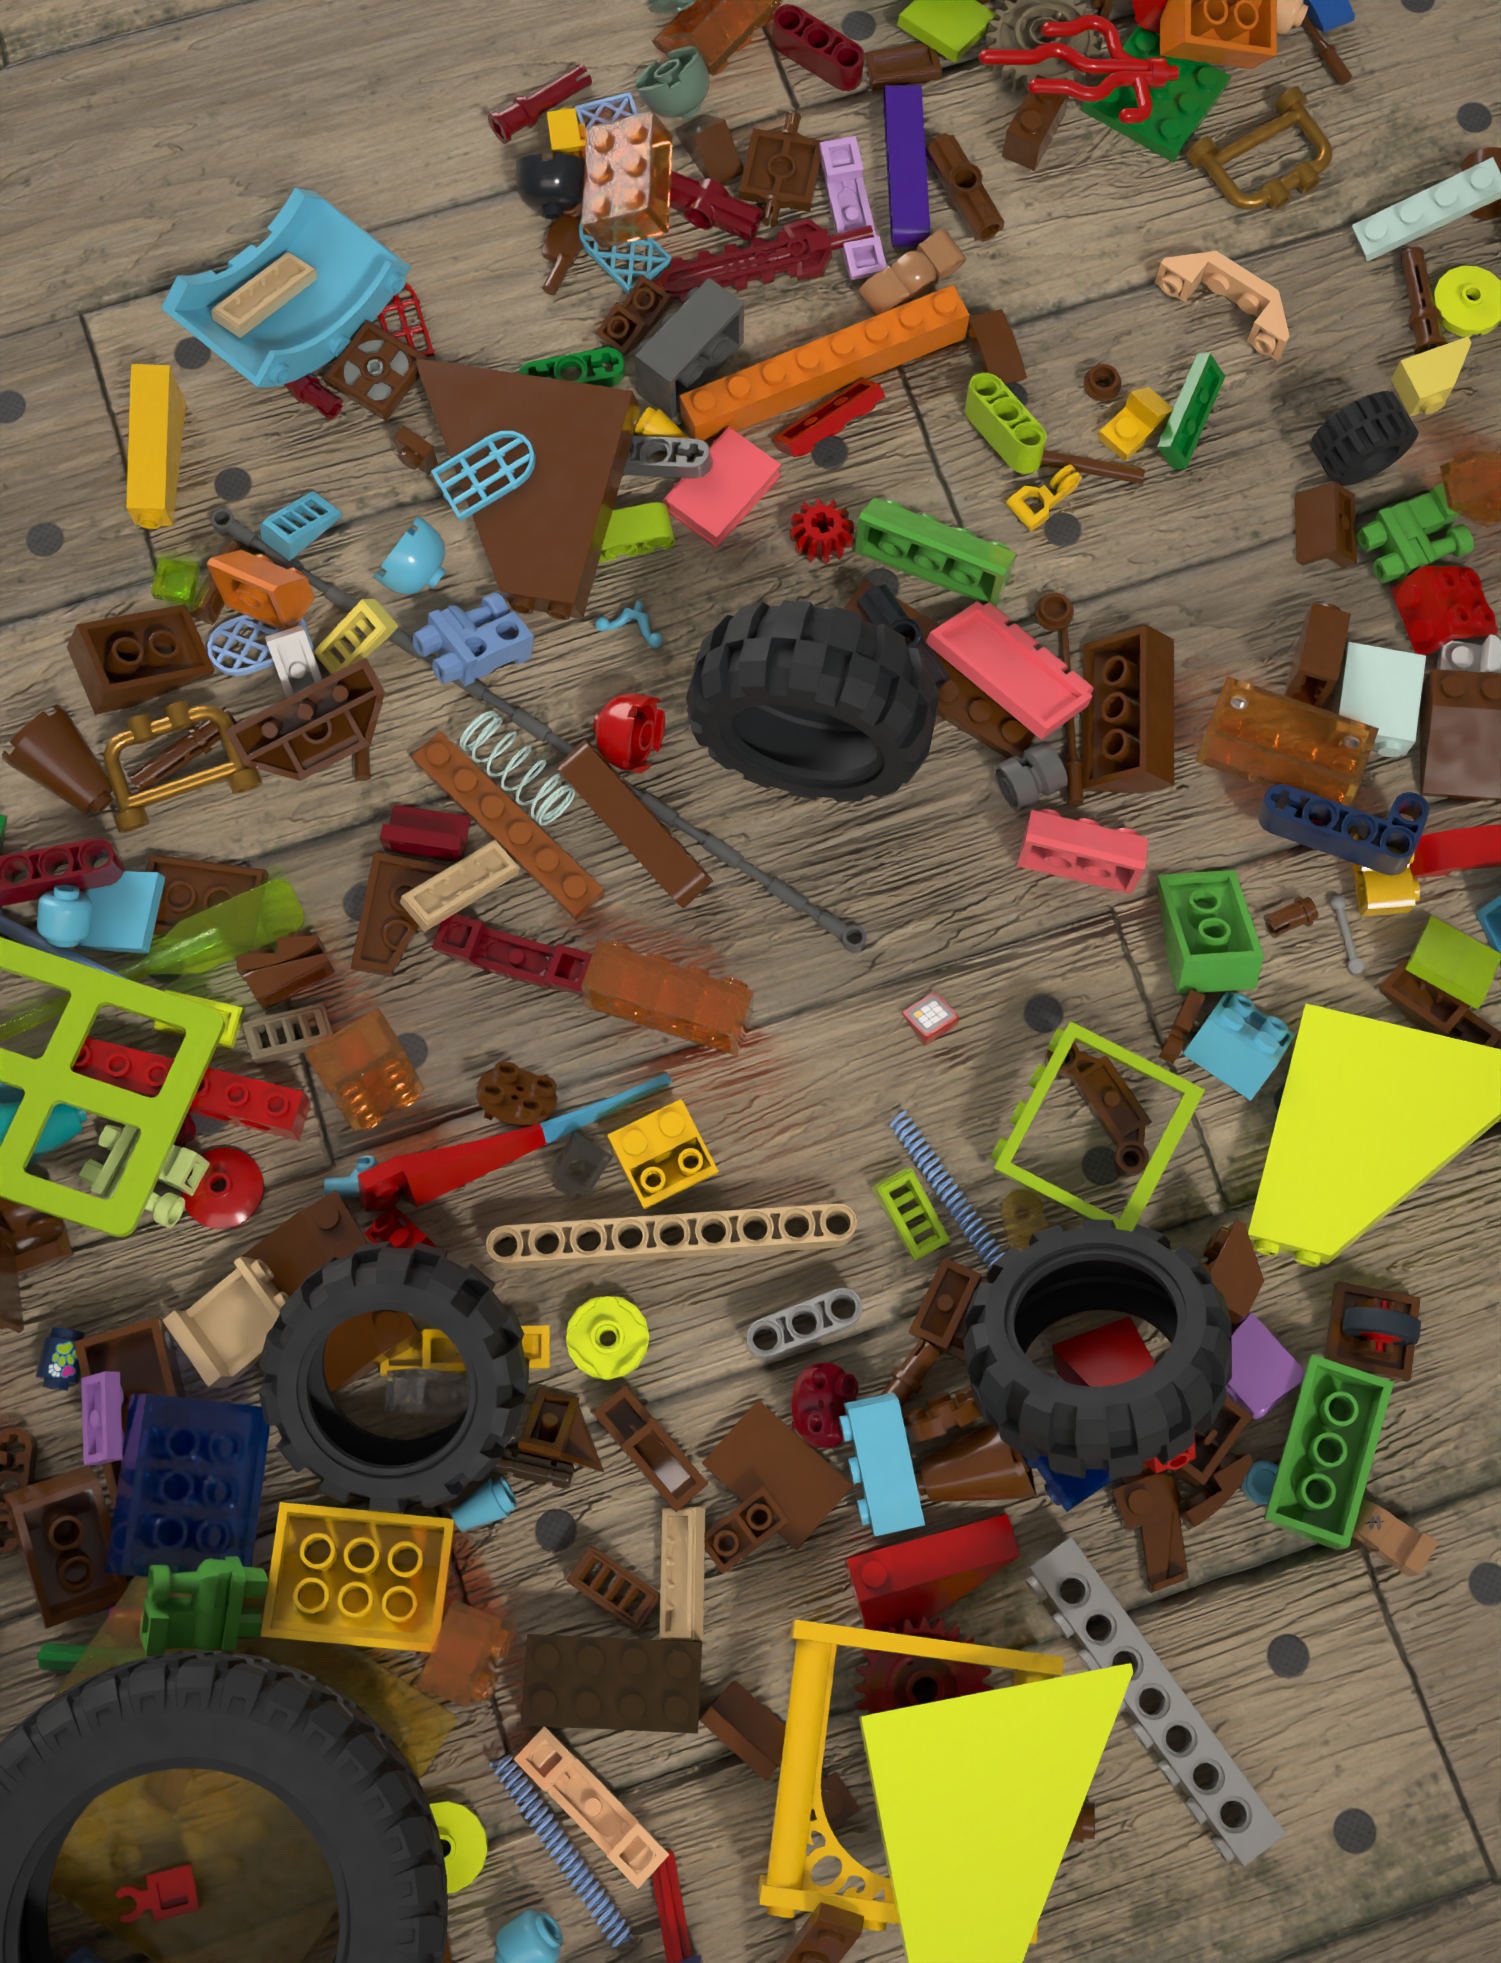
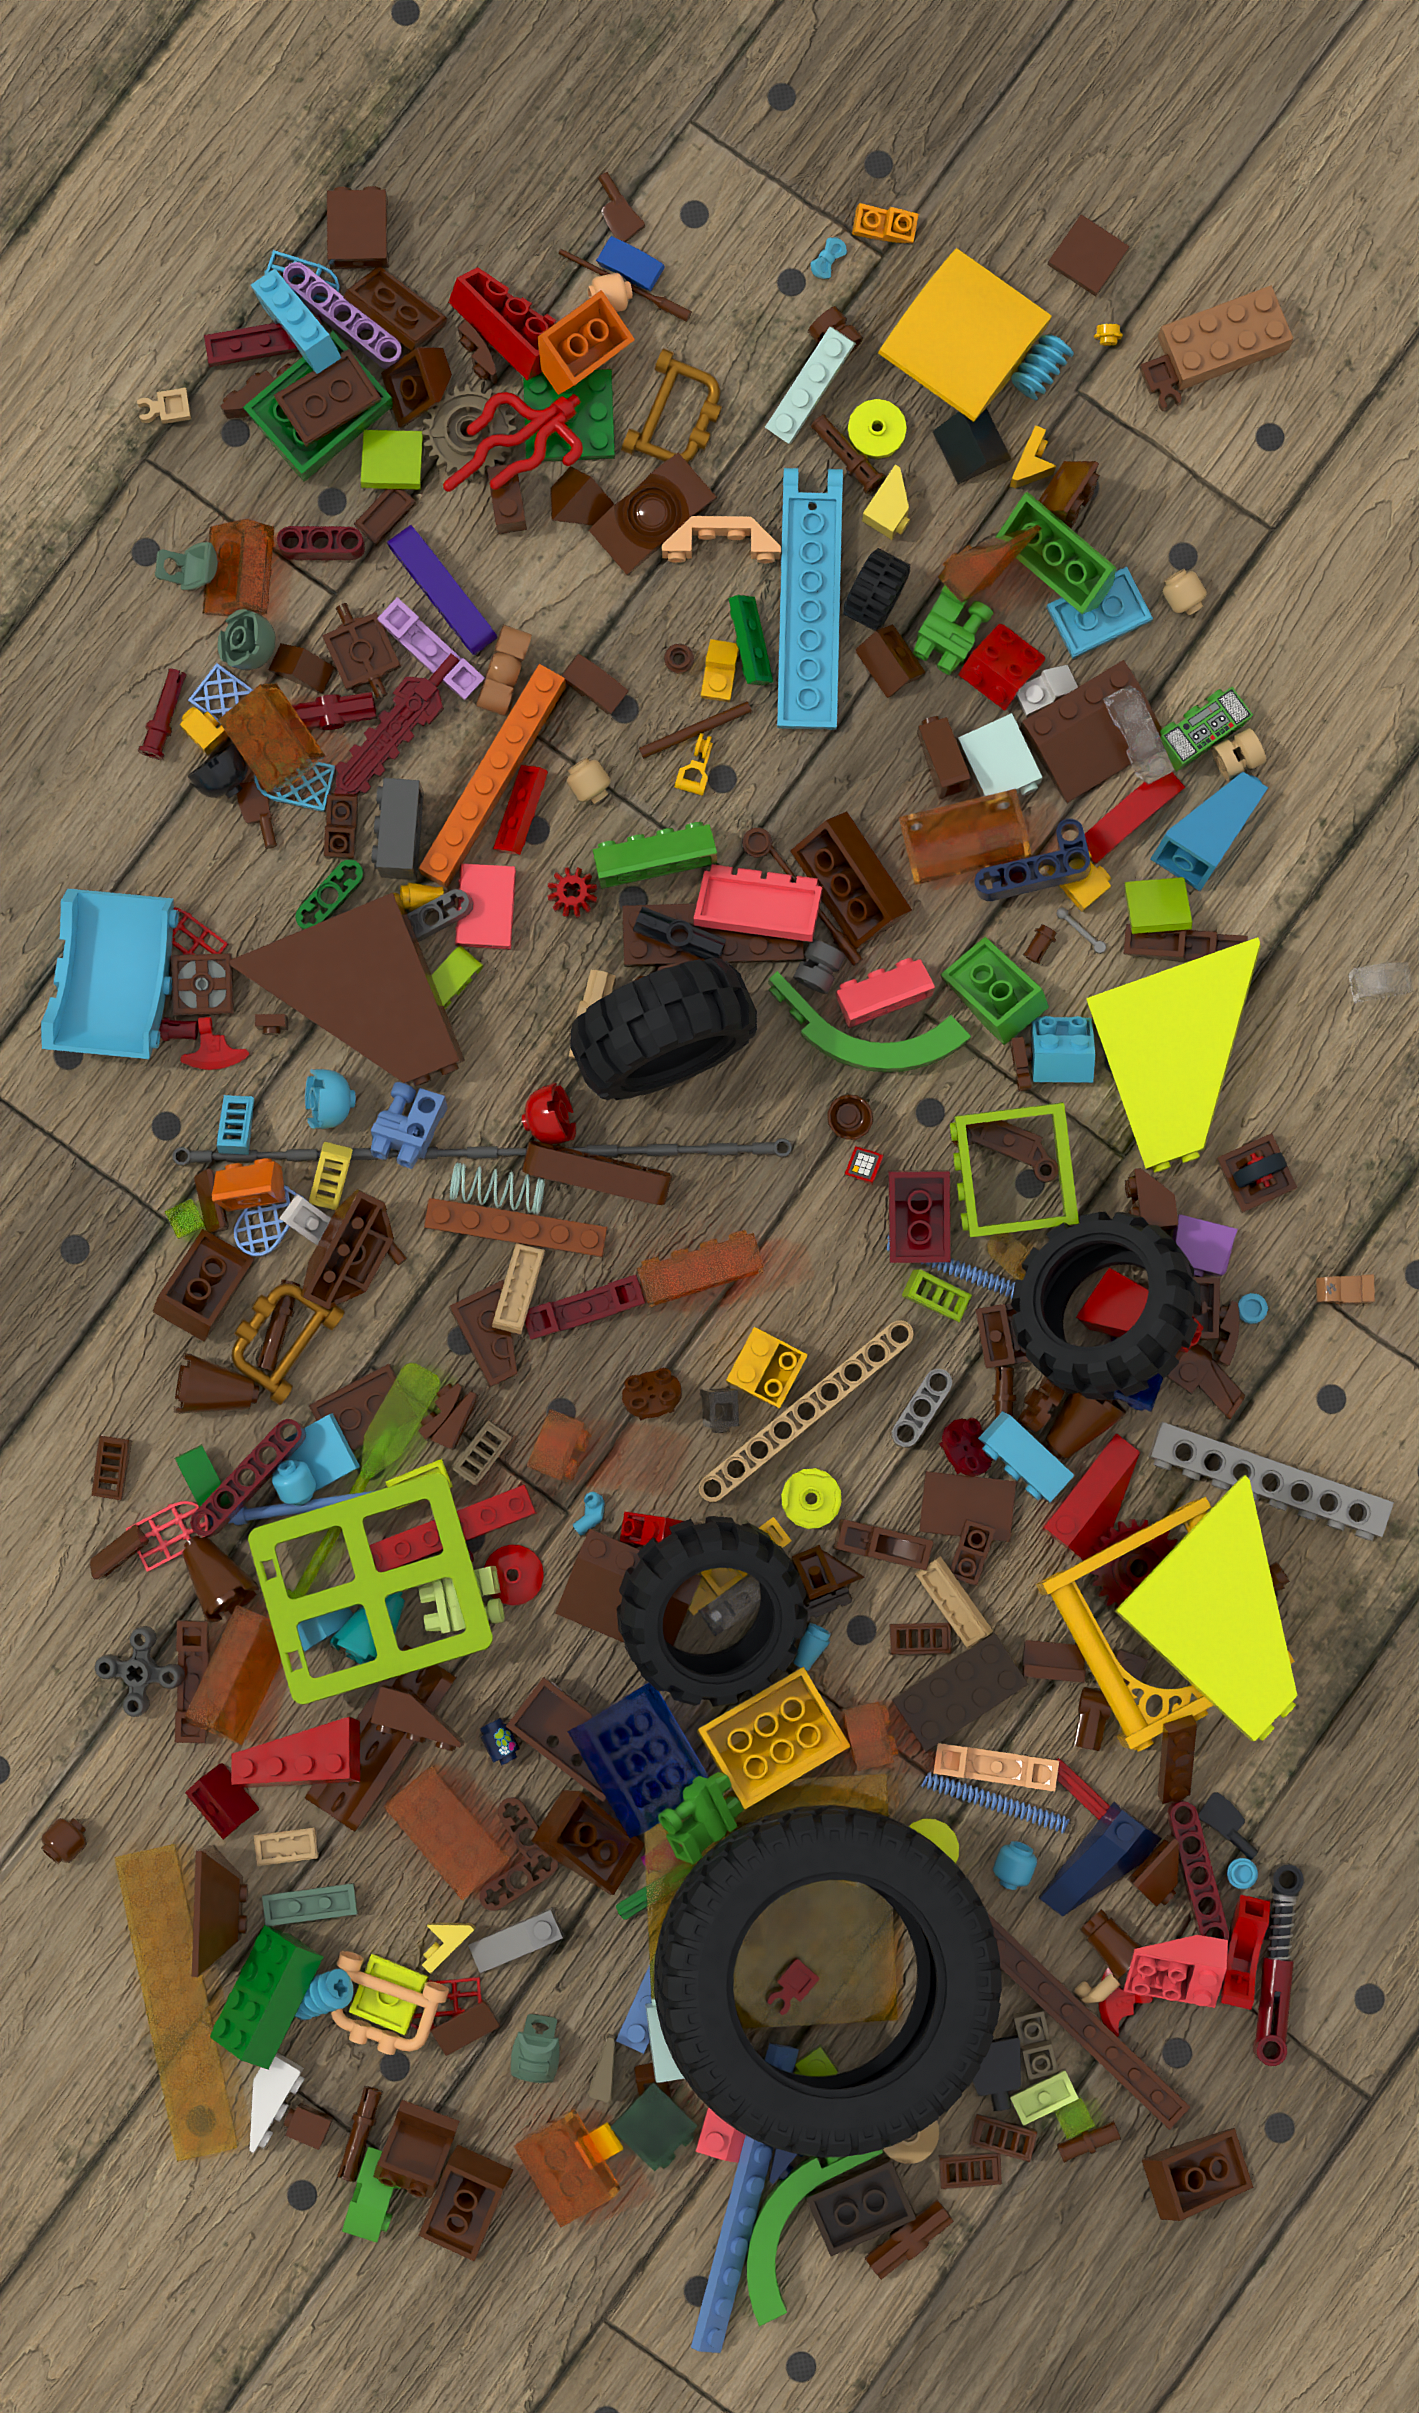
camera: 30 degrees left, 10 degrees up
medium lavender plate [81,1371,125,1465] -> none
yellow slope [126,364,186,529] -> none
tan panel [162,1256,289,1388] -> none
tan plate [211,252,317,338] -> none
red plate [357,1073,673,1212] -> none
dark red panel [380,805,471,862] -> none
medium azure window [431,431,536,522] -> none
medium azure piece [595,601,663,648] -> none
reddish brown piece [925,133,1004,242] -> none
lime beam [964,373,1047,474] -> none
bright green slope [1264,1354,1394,1550] -> none
none -> red piece [180,1017,249,1070]
none -> reddish brown slope [551,466,615,525]
none -> tan head [567,758,611,804]
none -> reddish brown slope [589,452,717,576]
none -> bright green arch [768,971,971,1073]
none -> medium azure hinge [777,468,843,730]
none -> reddish brown hair [827,1094,873,1141]
none -> dark red slope [888,1170,951,1263]
none -> reddish brown piece [1074,1687,1112,1751]

